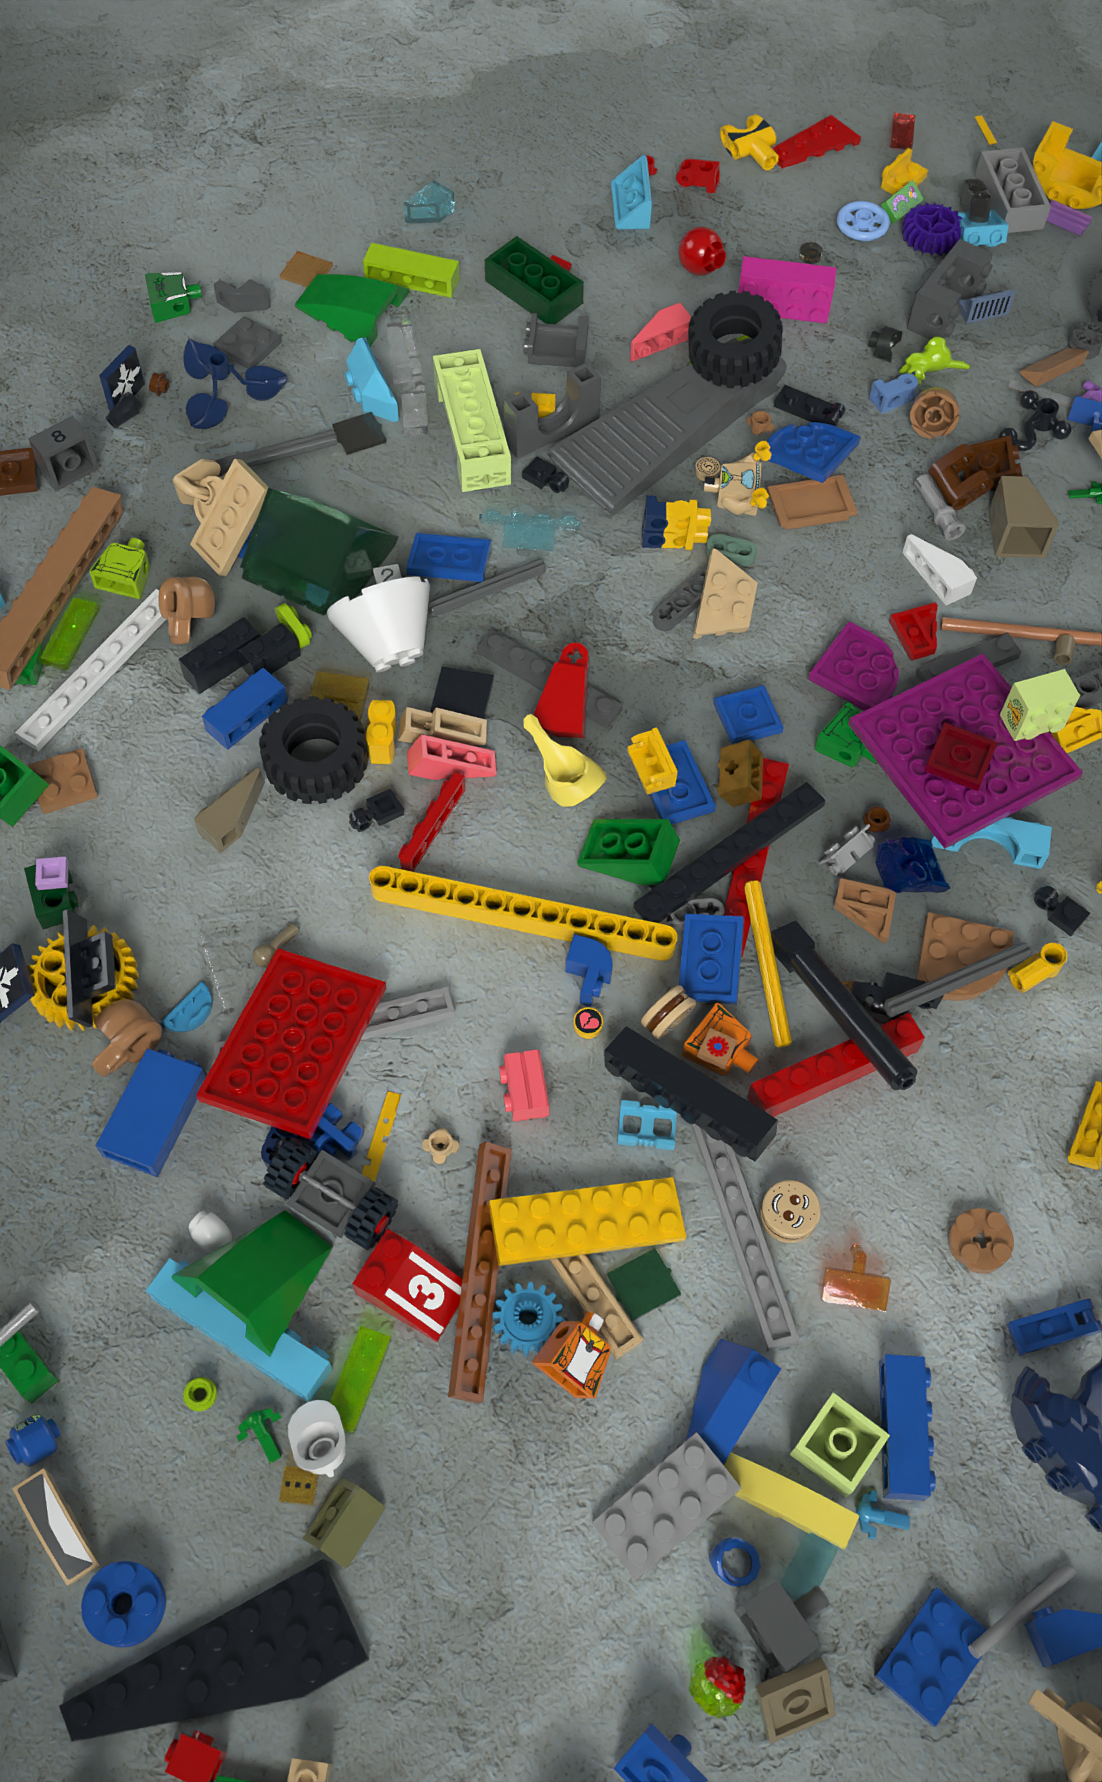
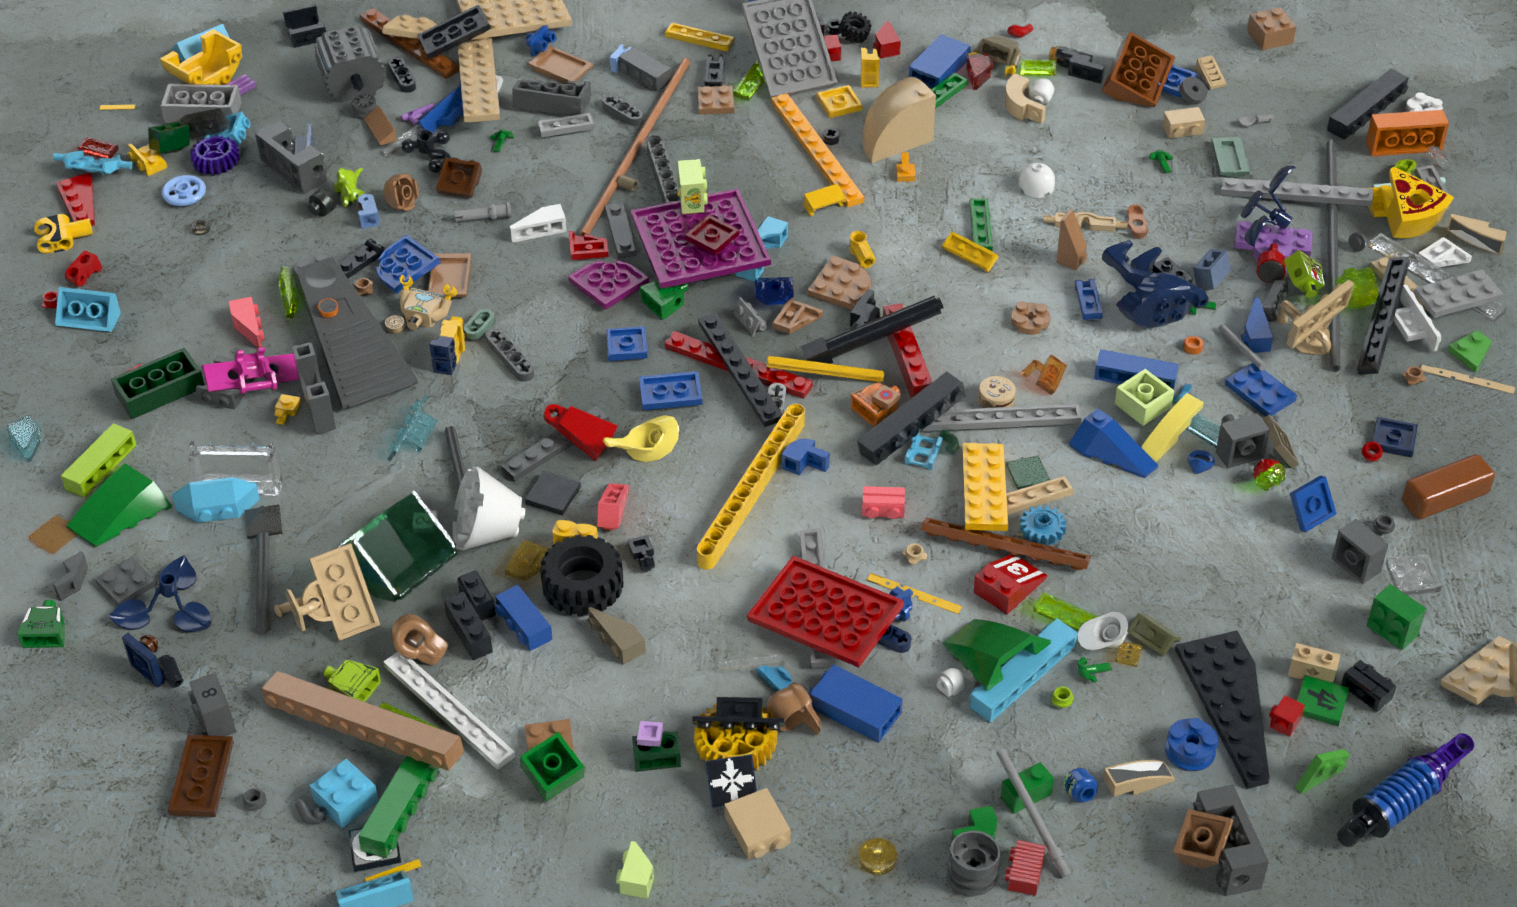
camera: 75 degrees left, 15 degrees down
dark tan bar [252,924,299,967] -> none
plate [263,1138,398,1250] -> none
lime plate [275,603,312,649] -> none
tan slope [398,707,487,746] -> none
red plate [398,772,465,872] -> none
blue plate [406,533,491,582] -> none
yellowish green plate [433,349,511,492] -> none
black plate [522,457,569,493] -> none
torso [532,1312,611,1399] -> none
tile [573,1007,603,1039] -> none
green slope [577,819,680,885] -> none
light grey plate [592,1432,741,1581] -> none
yellow hinge [627,727,678,795] -> none
tan head [641,985,697,1040] -> none
red brick [678,227,726,276] -> none
blue plate [679,914,744,1004] -> none
black tyre [688,290,783,388] -> none
tan wing [693,548,758,639] -> none
pearl gold brick [717,739,763,807] -> none
dark pink brick [738,256,837,324] -> none
reddish brown plate [863,807,891,833] -> none
bright green tile [881,180,924,224] -> none
dark grey axle [883,942,1032,1017] -> none
reddish brown connector [928,444,993,511] -> none
dark tan slope [989,476,1059,558] -> none
black plate [1034,886,1090,937] -> none
none -> medium azure plate [53,151,132,175]
none -> dark green brick [148,121,190,154]
none -> dark pink piece [202,347,299,394]
none -> tile [318,298,339,318]
none -> clear green arm [939,429,960,454]
none -> orange tile [1183,336,1204,354]

